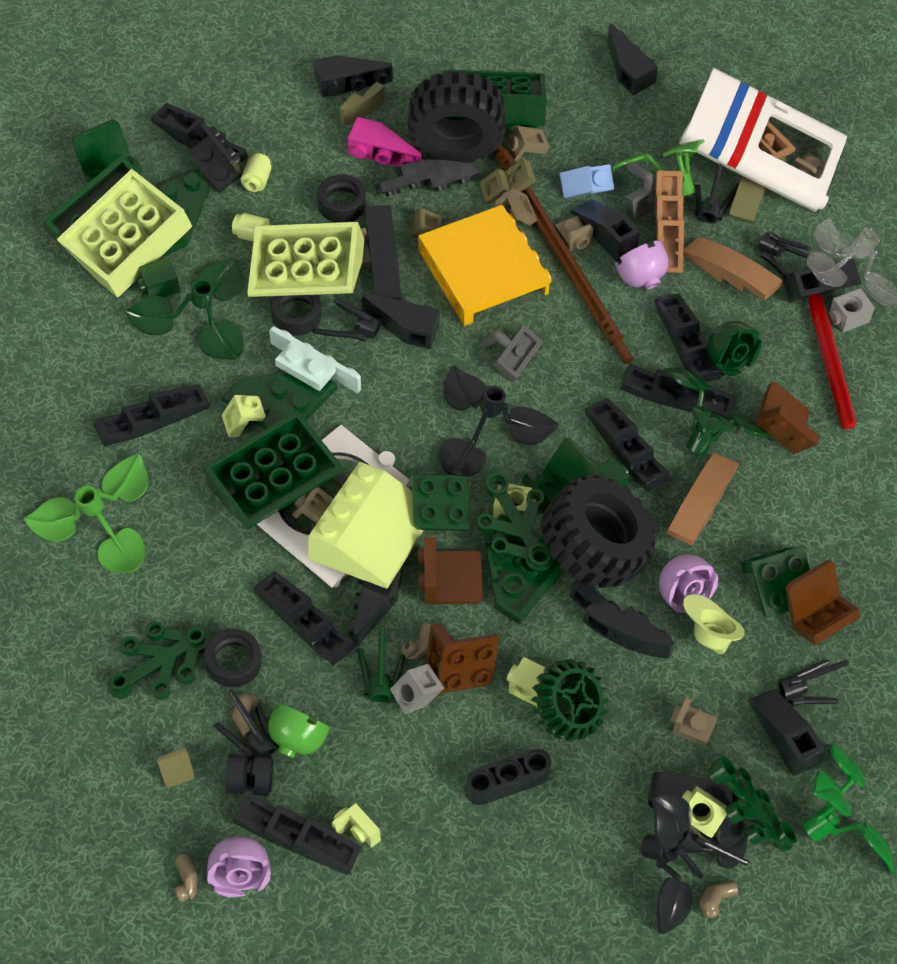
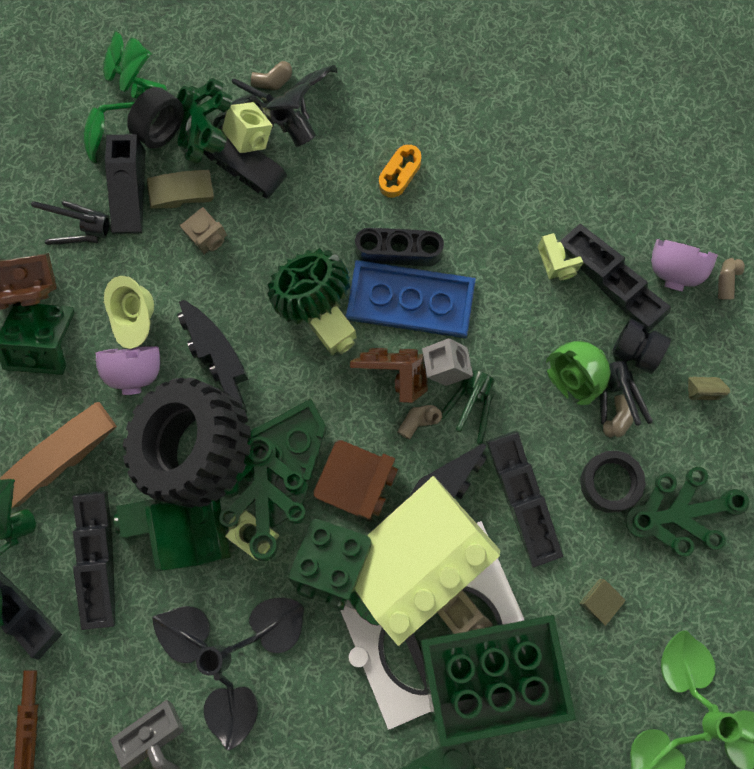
camera: 150 degrees left, 20 degrees up
none -> black tyre [127,87,184,148]
none -> olive slope [147,170,214,208]
none -> blue tile [346,260,476,338]
none -> light orange beam [379,145,421,198]
none -> olive slope [579,579,626,626]

